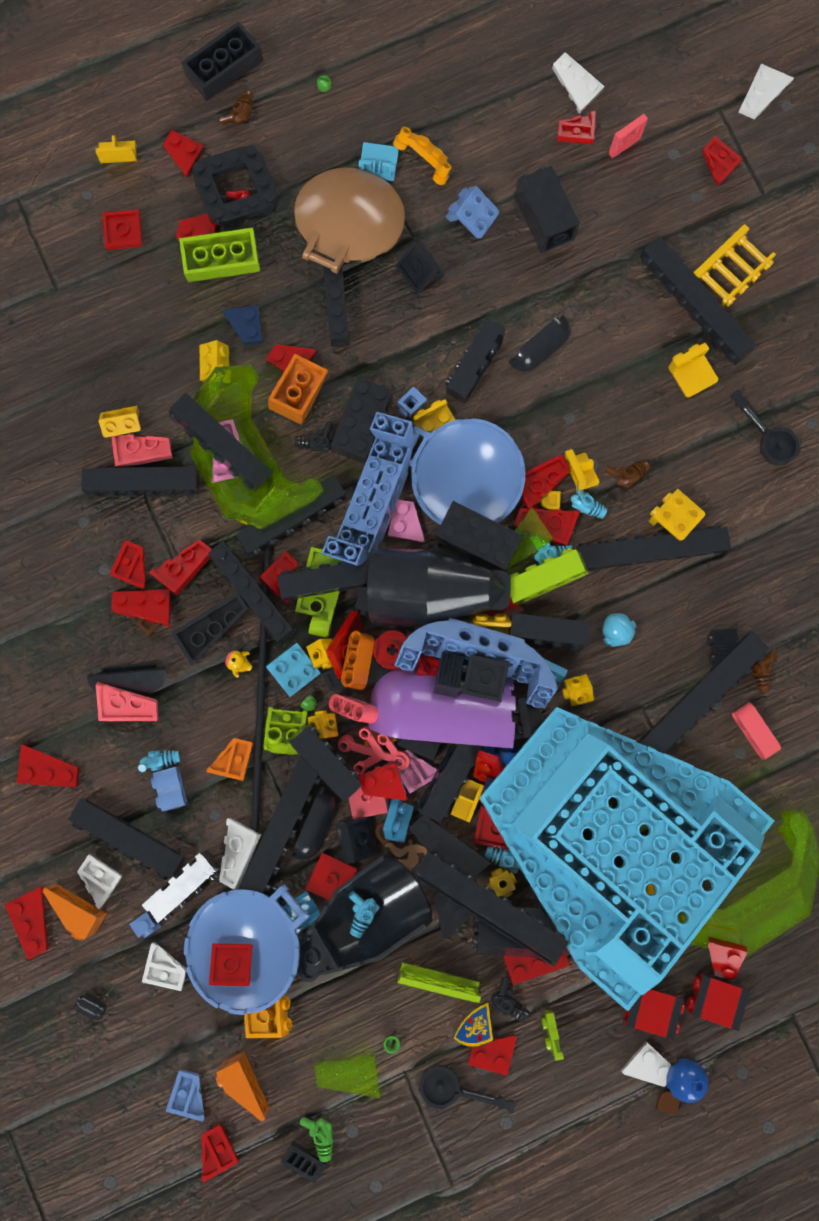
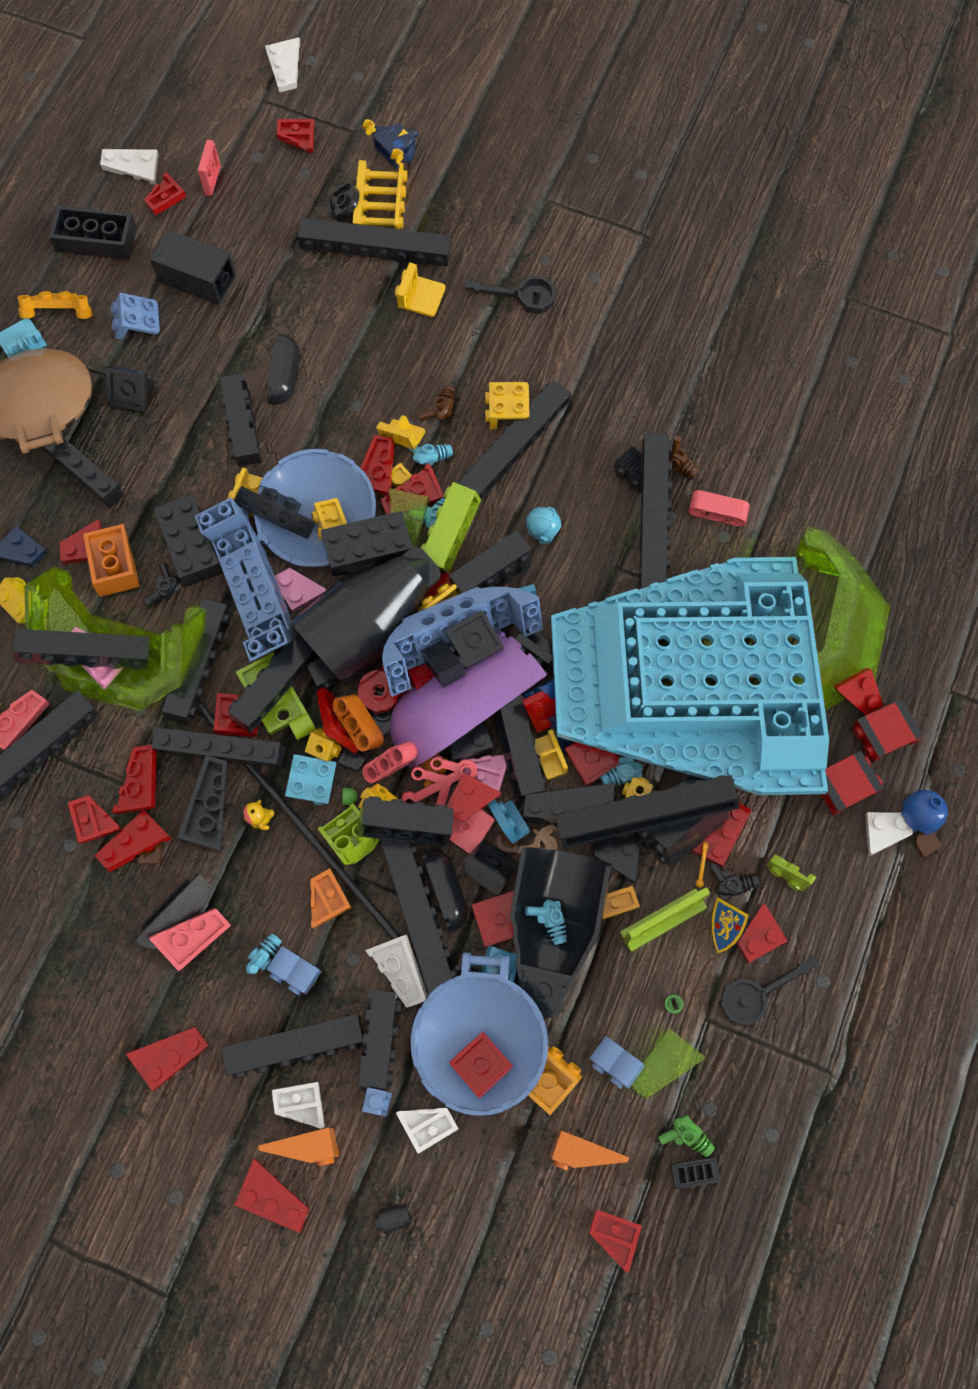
camera: 40 degrees left, 10 degrees down
medium blue wing [166,1068,204,1122] -> none
medium blue brick [398,386,427,419] -> none
yellow brick [562,674,594,706] -> none
none -> black brick [49,205,137,259]
none -> black bracket [234,486,316,539]
none -> yellow bracket [311,498,347,540]
none -> black tile [328,183,360,220]
none -> dark blue torso [362,119,419,169]
none -> medium blue brick [589,1036,644,1089]
none -> light orange plate [603,886,640,920]
none -> light orange hinge [695,842,708,888]

